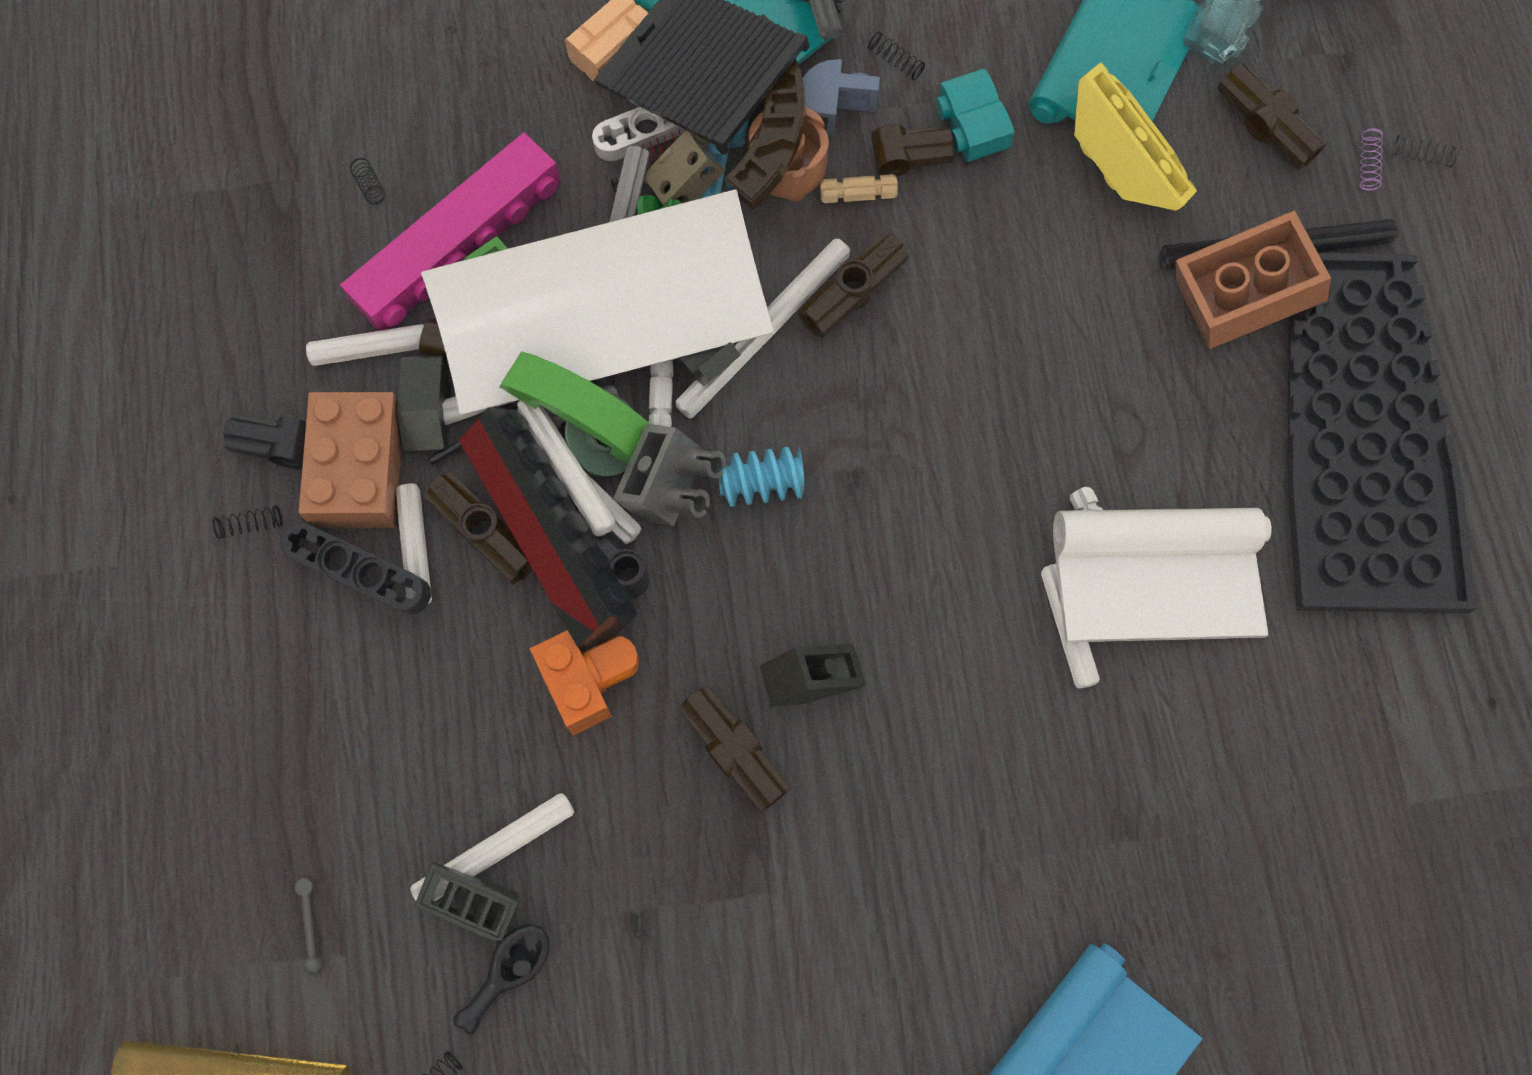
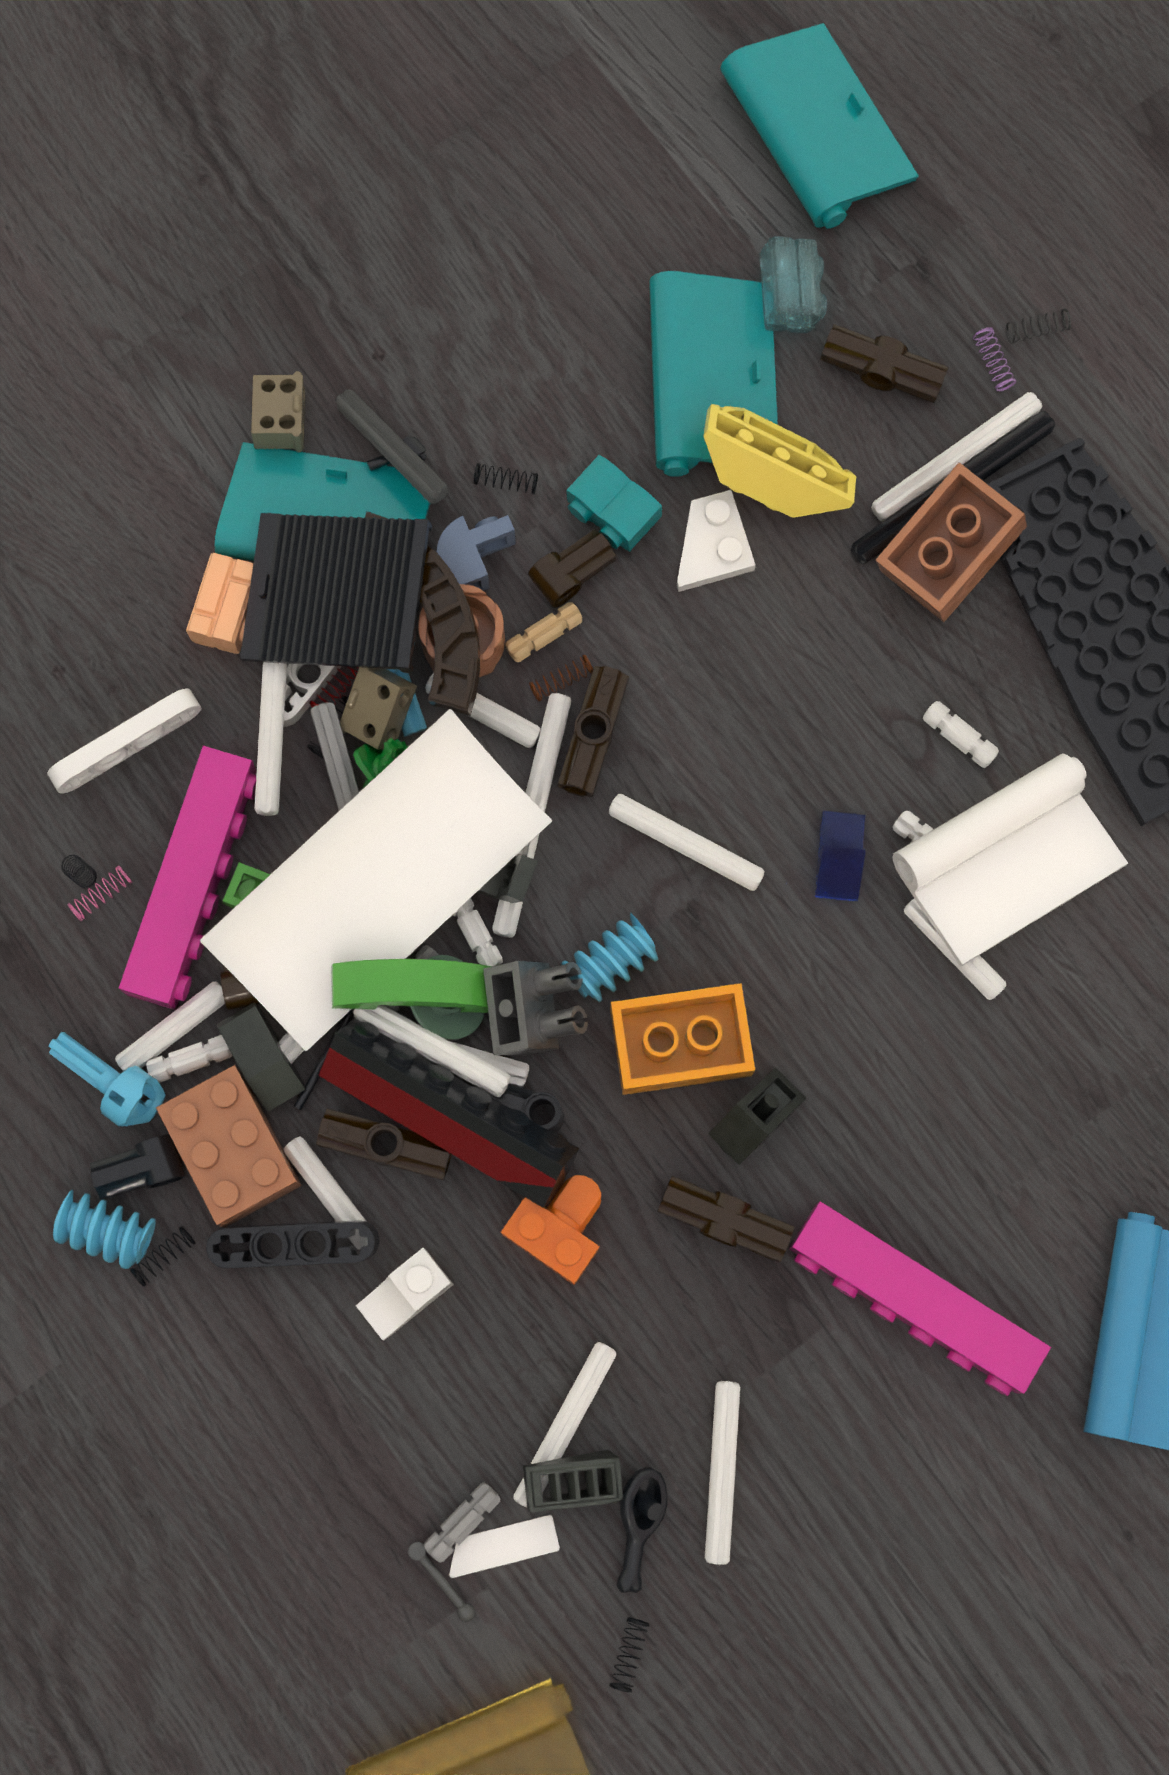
camera: 30 degrees left, 5 degrees up
none -> white beam [47,688,201,794]
none -> medium azure piece [49,1032,166,1127]
none -> medium azure piece [53,1189,156,1269]
none -> bright pink piece [67,865,132,922]
none -> white axle [146,1035,232,1083]
none -> white axle [254,577,287,816]
none -> white arch [356,1248,454,1341]
none -> light grey axle [424,1482,500,1563]
none -> white axle [425,673,541,748]
none -> white sticker [449,1515,560,1578]
none -> dark orange piece [529,655,593,702]
none -> white axle [609,794,765,891]
none -> light orange brick [610,983,755,1095]
none -> white wing [677,490,756,592]
none -> white axle [705,1381,740,1565]
none -> dark pink brick [789,1201,1051,1397]
none -> clear blue slope [815,811,866,901]
none -> white axle [871,392,1042,522]
none -> white axle [923,701,999,768]

